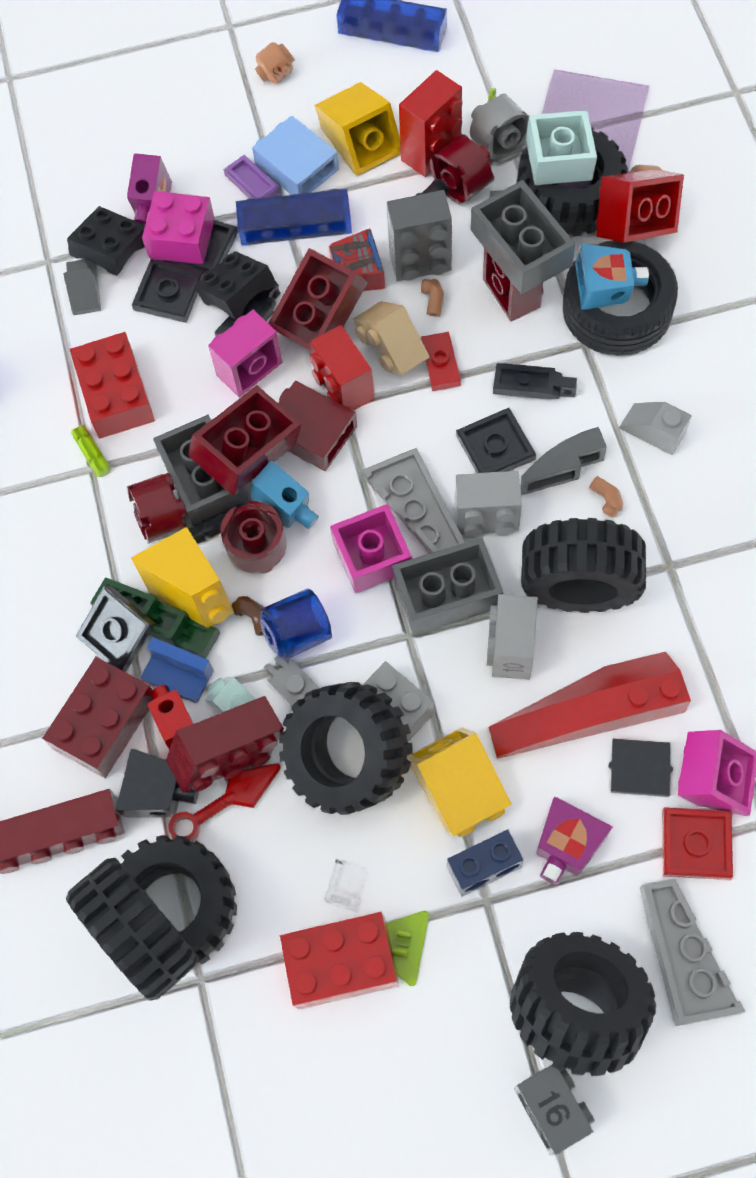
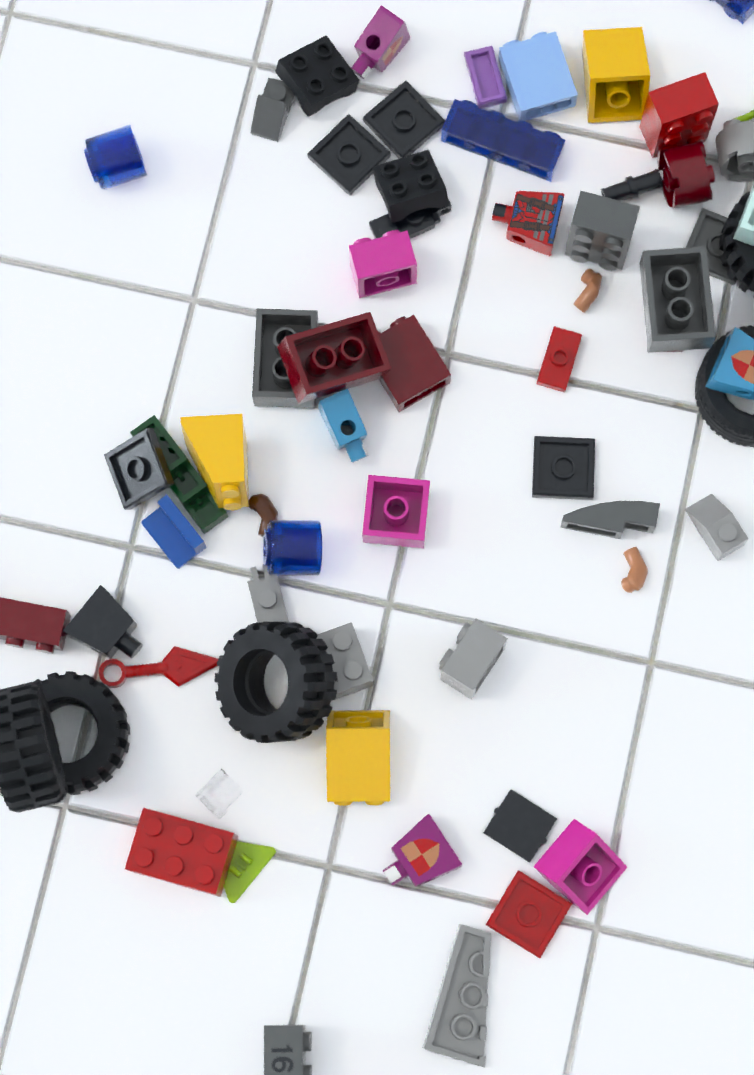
camera: 25 degrees right, 10 degrees up
dark red brick [42,656,153,779] -> none
red brick [69,331,155,439] -> none
lime axle [71,425,111,477] -> none
dark red brick [126,473,187,544] -> none
dark pink brick [142,191,215,264] -> none
red torso [147,685,194,750] -> none
dark red brick [166,696,284,794] -> none
black axle [188,505,240,544] -> none
light aqua bracket [205,677,256,713] -> none
dark red brick [220,501,287,574] -> none
dark red brick [268,248,368,352] -> none
red brick [309,325,375,411] -> none
tan brick [353,301,430,376] -> none
light grey wing [361,447,465,553] -> none
dark grey brick [392,537,504,635] -> none
dark blue brick [447,829,524,897] -> none
light grey brick [455,471,522,537] -> none
red wedge [488,651,691,759] -> none
black hinge [493,363,577,400] -> none
black tyre [509,932,657,1076] -> none
black tyre [521,518,646,613] -> none

